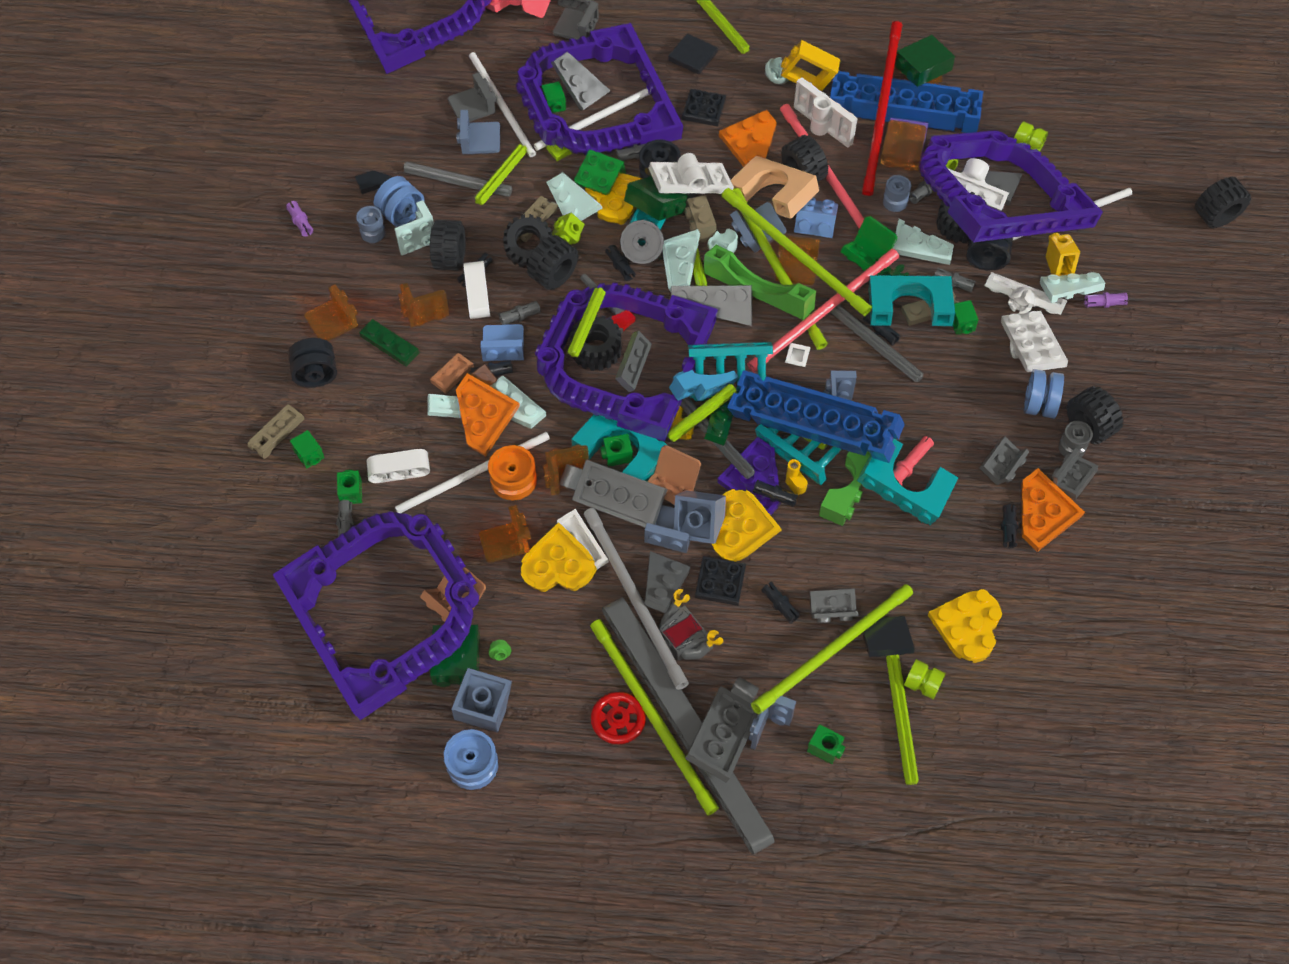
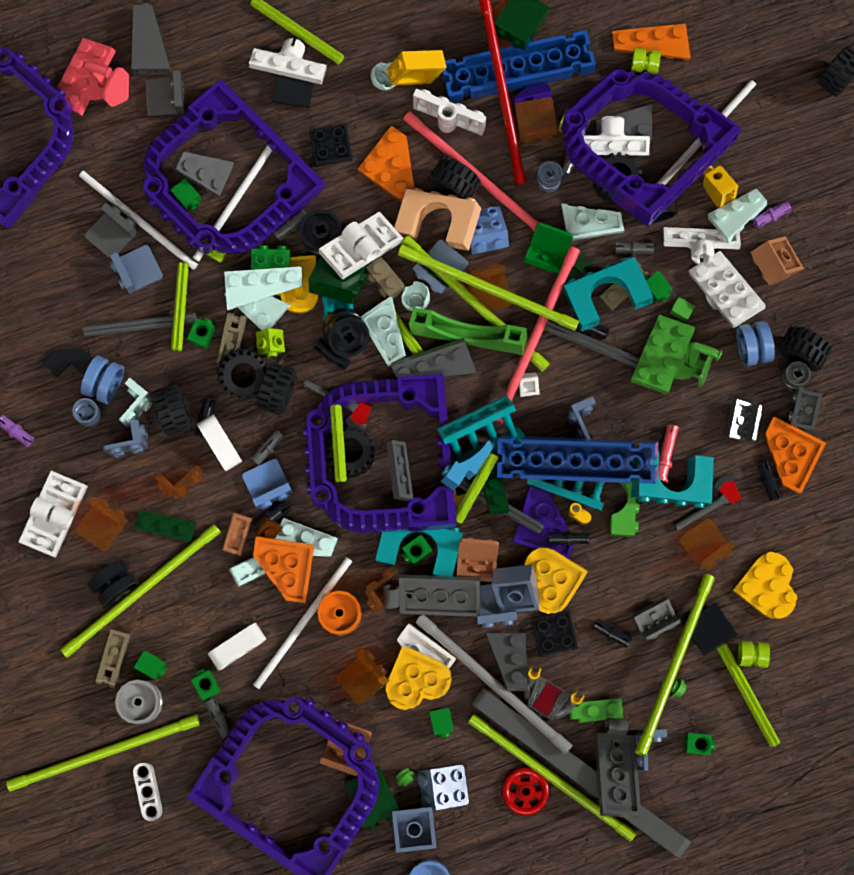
camera: 25 degrees left, 20 degrees up
none -> lime piece [6,714,200,792]
none -> white plate [19,471,88,558]
none -> lime piece [60,524,221,658]
none -> sand blue bracket [103,419,149,458]
none -> light grey wheel [115,680,163,724]
none -> white beam [133,763,162,821]
none -> green brick [187,318,216,350]
none -> light aqua wing [224,267,303,310]
none -> white plate [249,38,327,85]
none -> bracket [418,765,469,810]
none -> green brick [429,708,454,738]
none -> bright green hinge [569,698,624,723]
none -> orange wing [612,23,691,61]
none -> bright green plate [631,315,722,395]
none -> bright green slope [669,297,695,323]
none -> bright green plate [670,678,687,698]
none -> piece [674,475,742,531]
none -> clear orange bracket [679,518,736,571]
none -> nougat slope [750,236,804,285]

